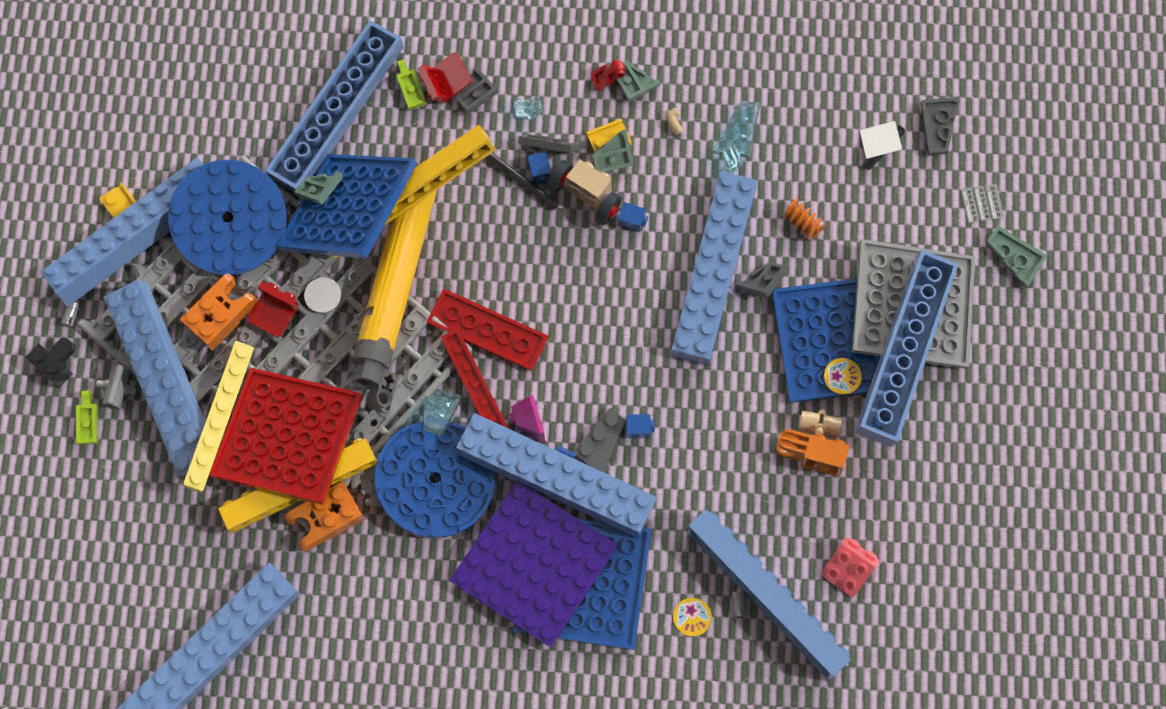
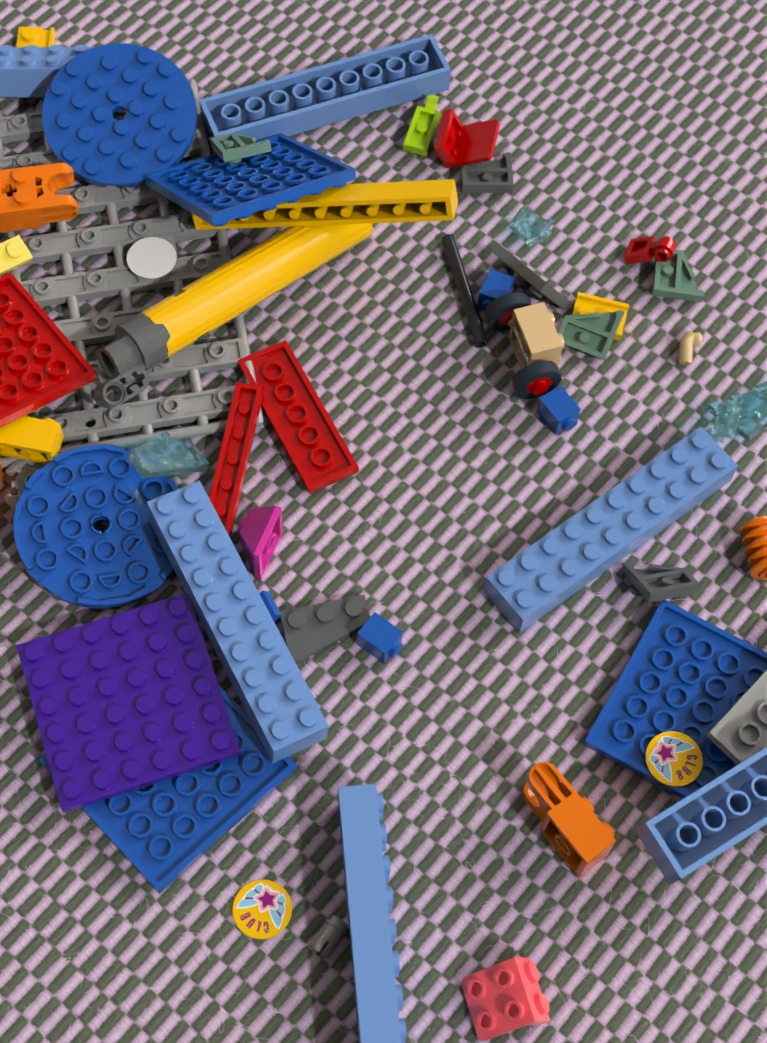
camera: 30 degrees right, 10 degrees down
red bracket [247,281,299,338] -> none
tan pin [798,410,842,441] -> none

